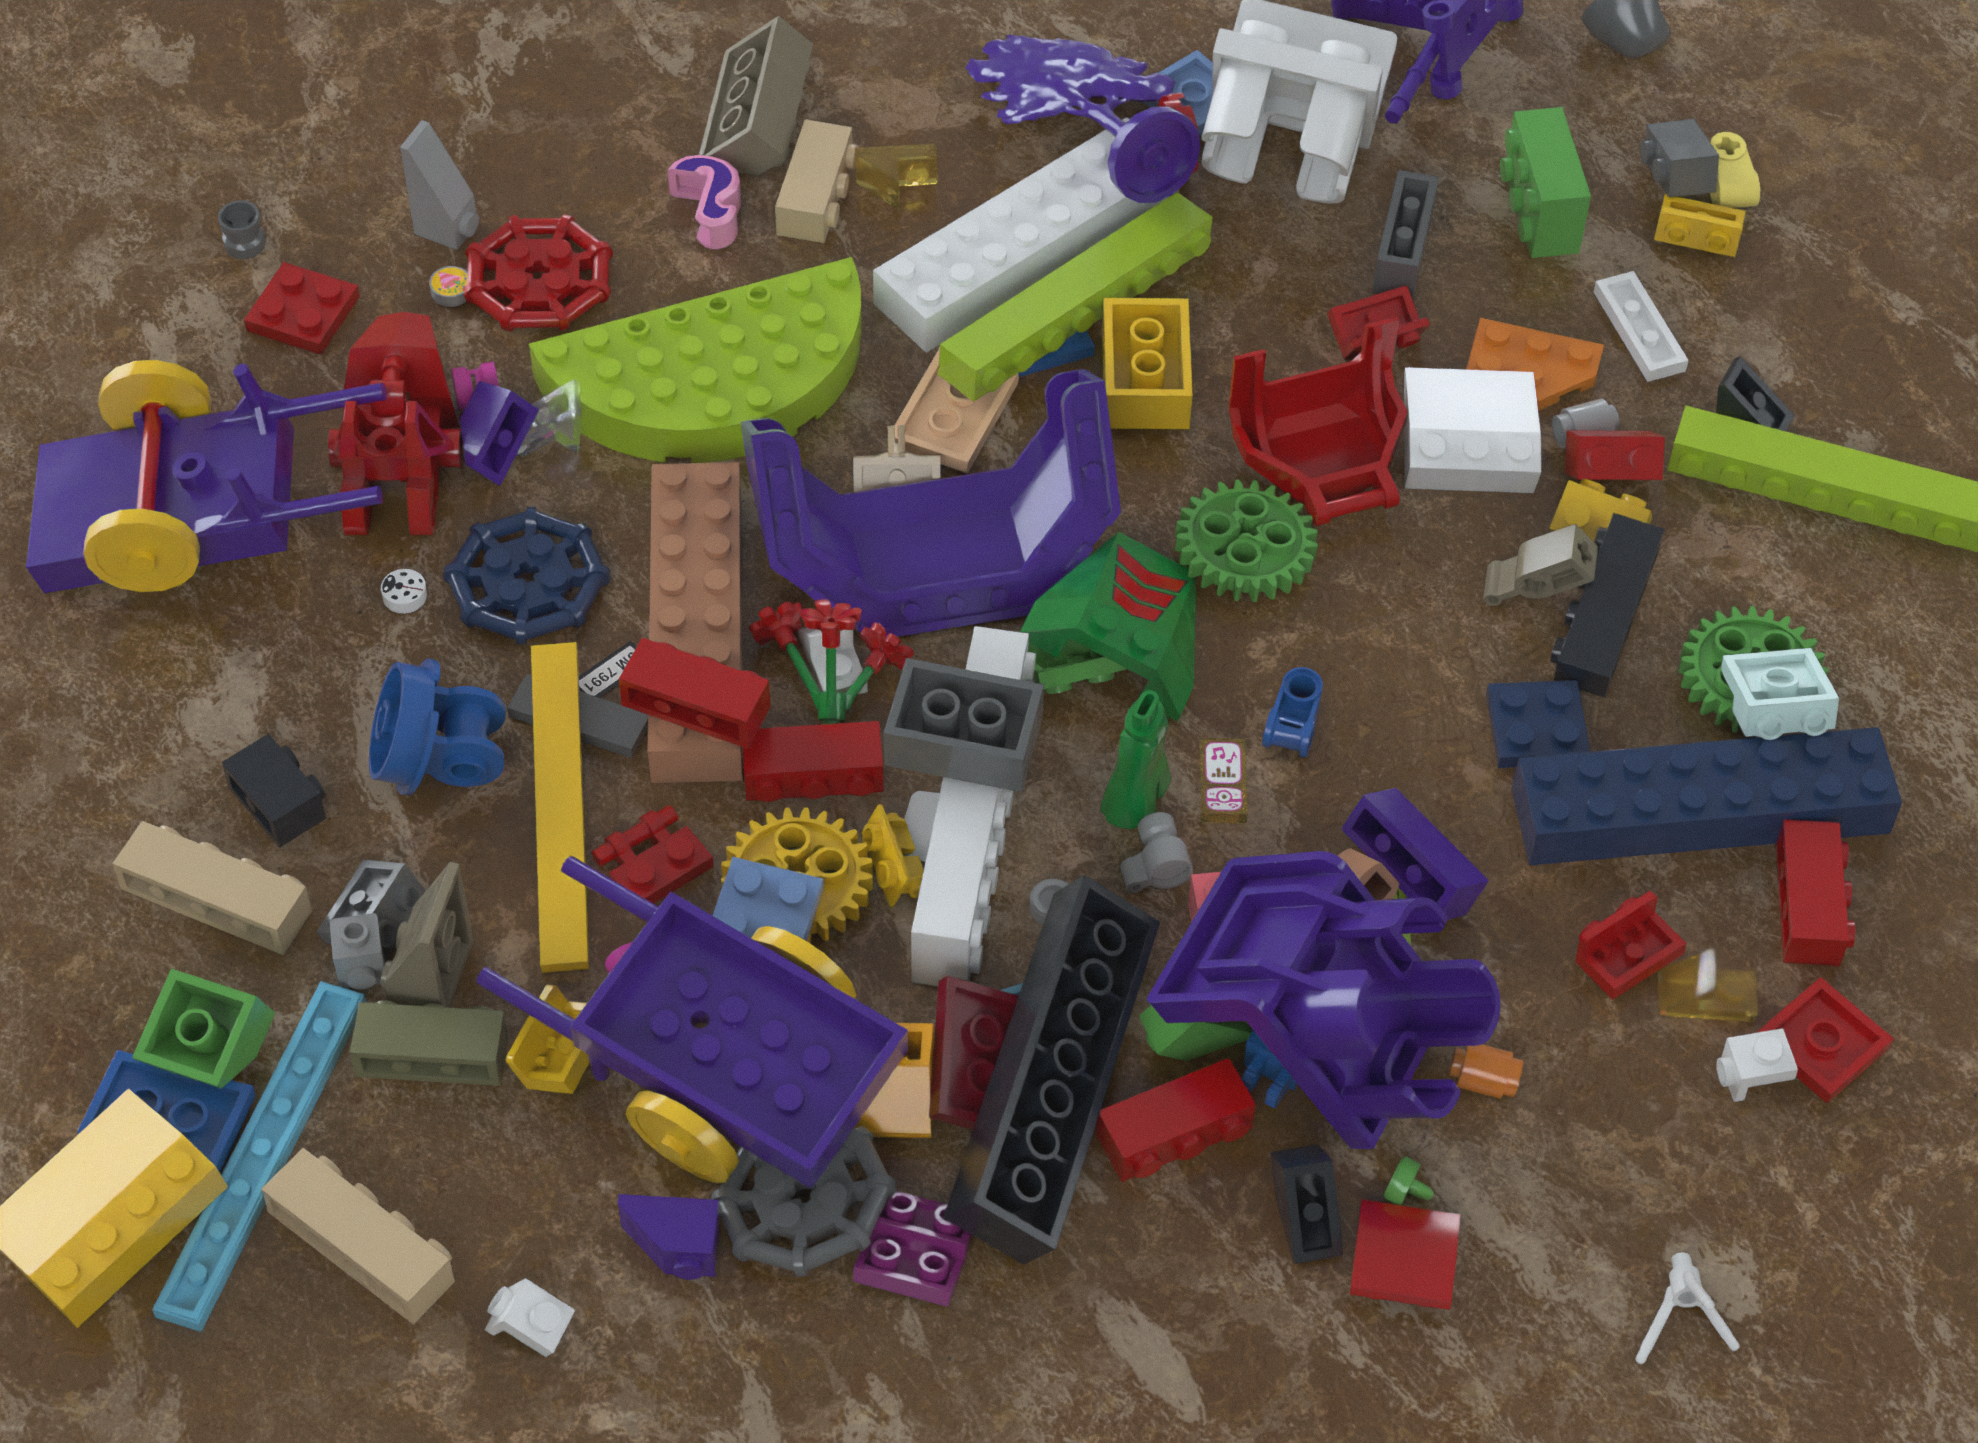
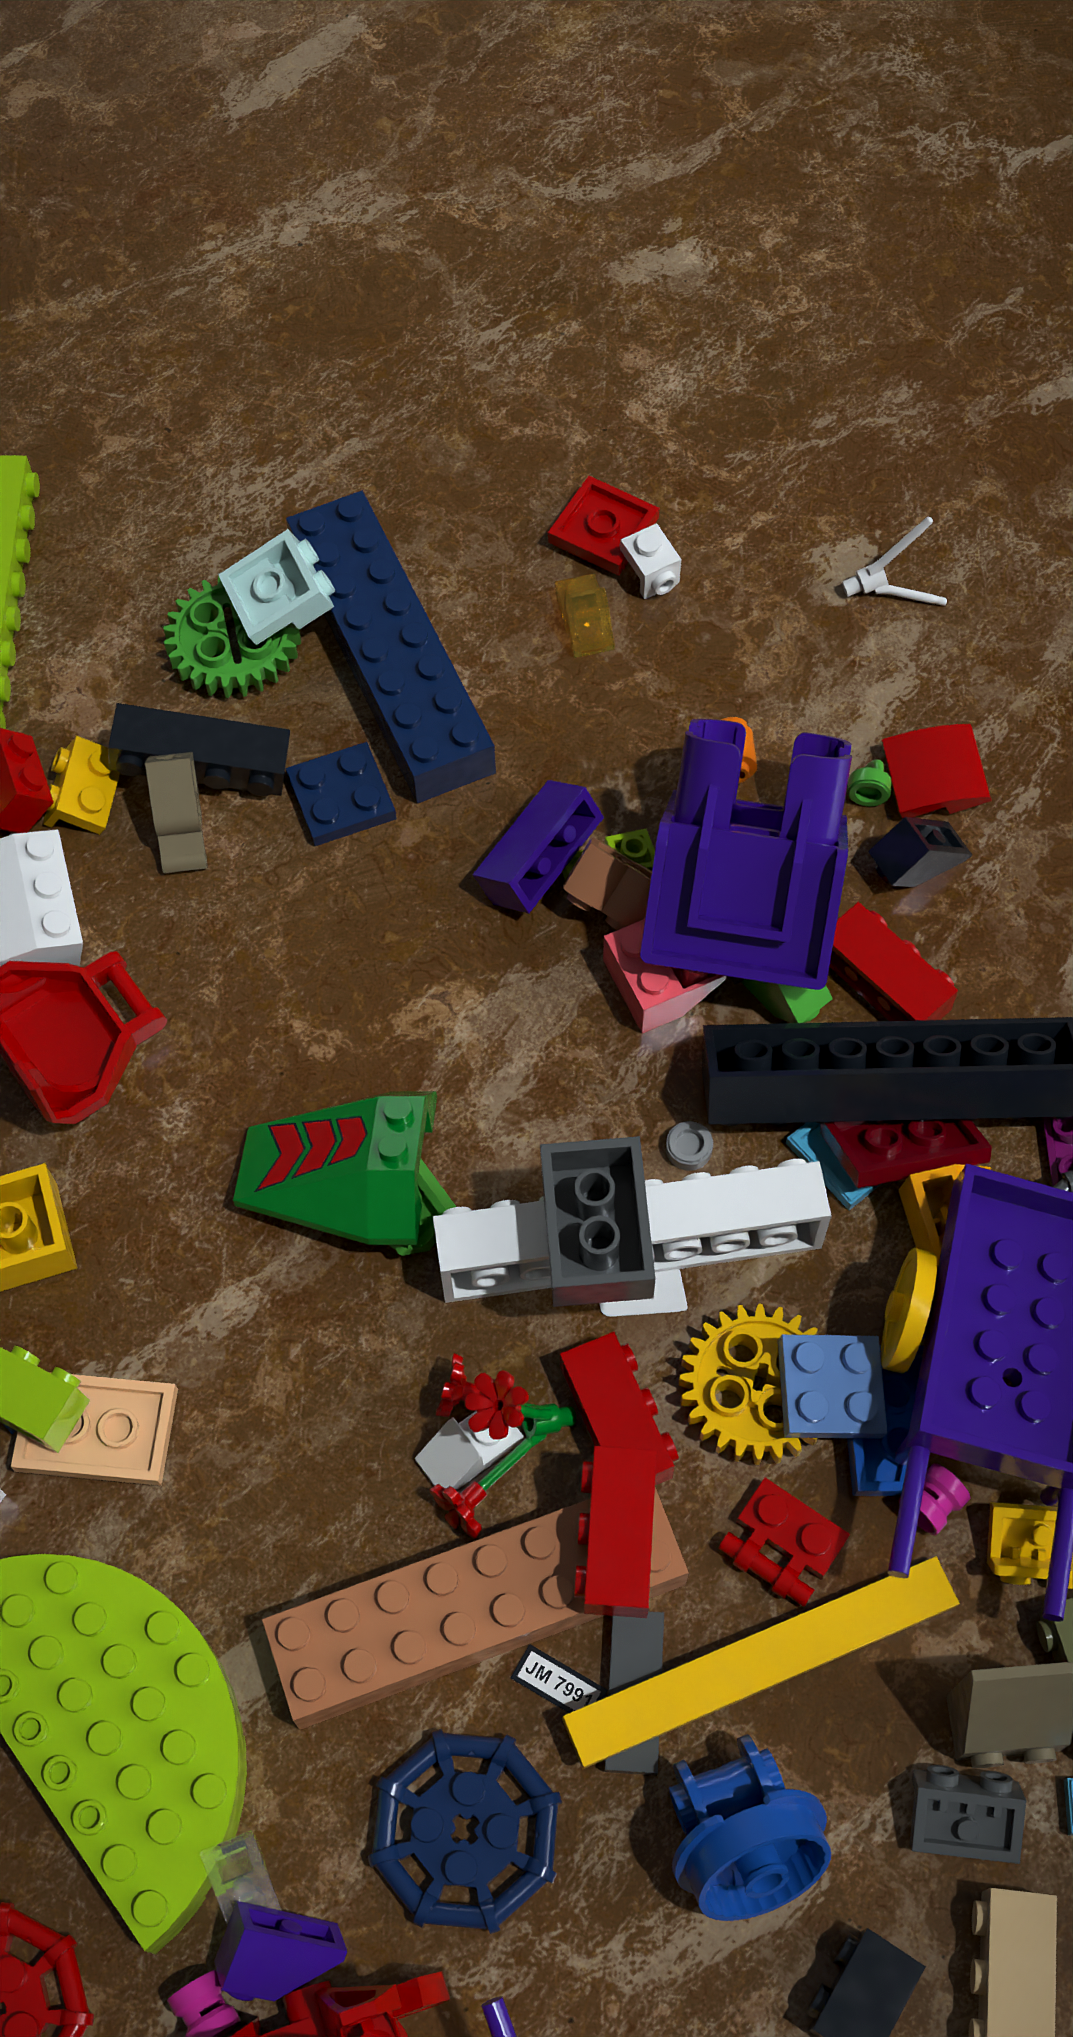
camera: 105 degrees left, 10 degrees up
light grey bracket [330,913,385,990] -> none
white tile [381,569,427,614] -> none
dark purple windscreen [741,369,1121,637] -> none
tan plate [853,425,940,492] -> none
yellow hinge [861,804,924,907] -> none
green piece [1100,690,1172,830] -> none
light grey piece [1120,812,1193,893] -> none
bright green gear [1175,479,1318,602] -> none
tile [1199,738,1248,823] -> none
blue piece [1262,667,1323,758] -> none
red bracket [1575,891,1687,1000] -> none
red brick [1775,819,1855,966] -> none

